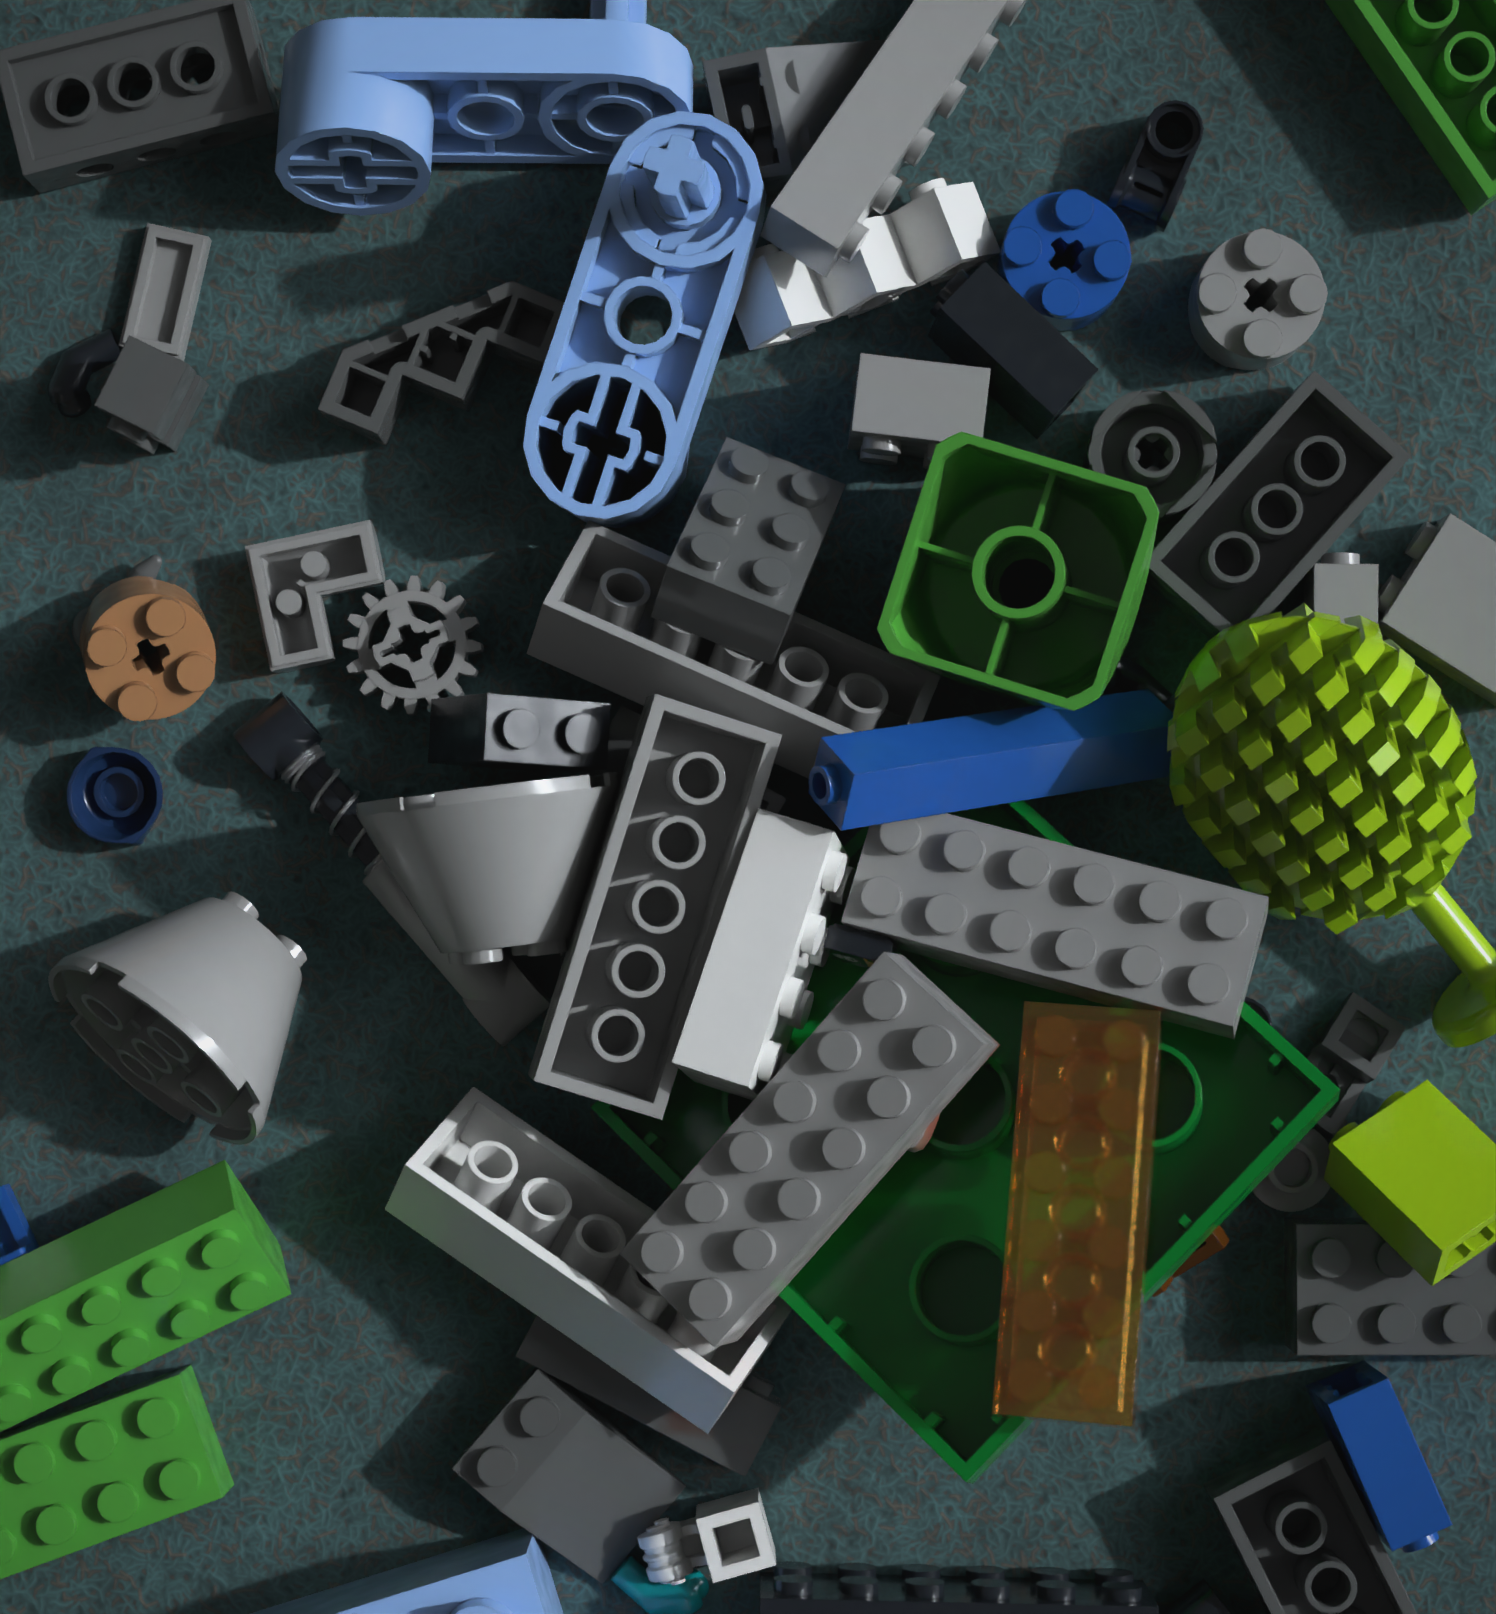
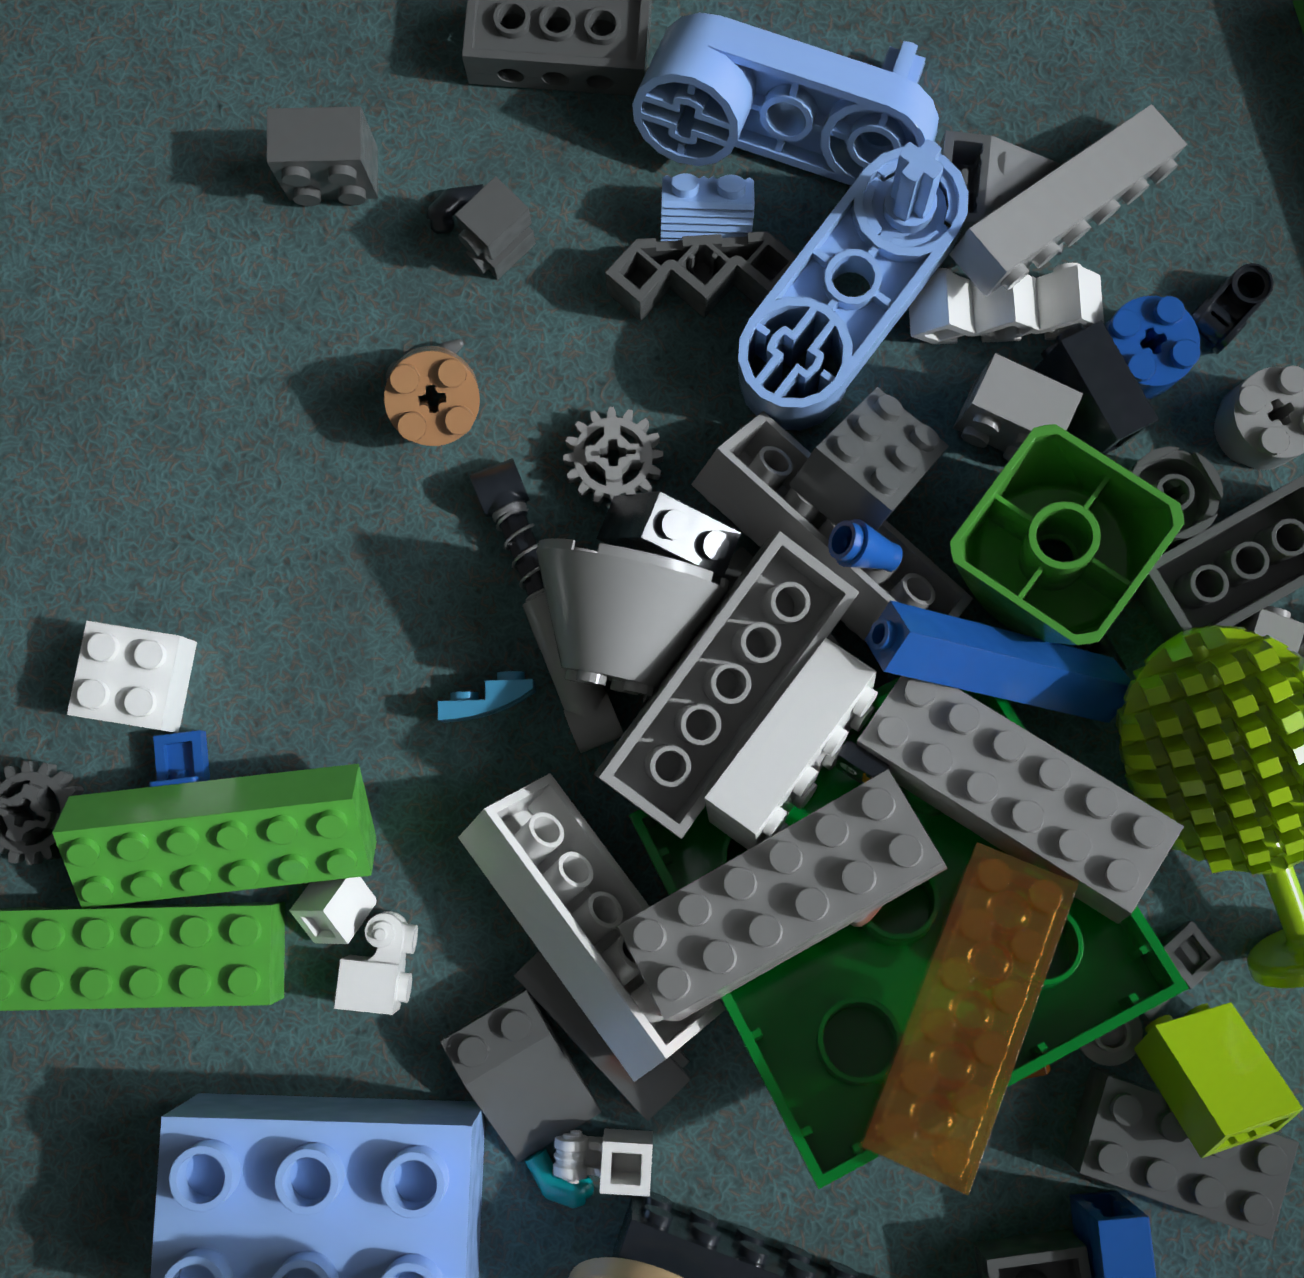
camera: 20 degrees right, 5 degrees down
light grey cone [48,891,307,1145] -> none
dark blue hat [67,746,163,846] -> none
light grey tile [119,223,212,361] -> none
light grey brick [245,520,385,673] -> none
none -> white panel [289,877,377,944]
none -> white brick [334,911,418,1015]
none -> dark azure slope [438,671,536,723]
none -> light blue brick [661,173,755,241]
none -> blue cone [828,519,903,572]

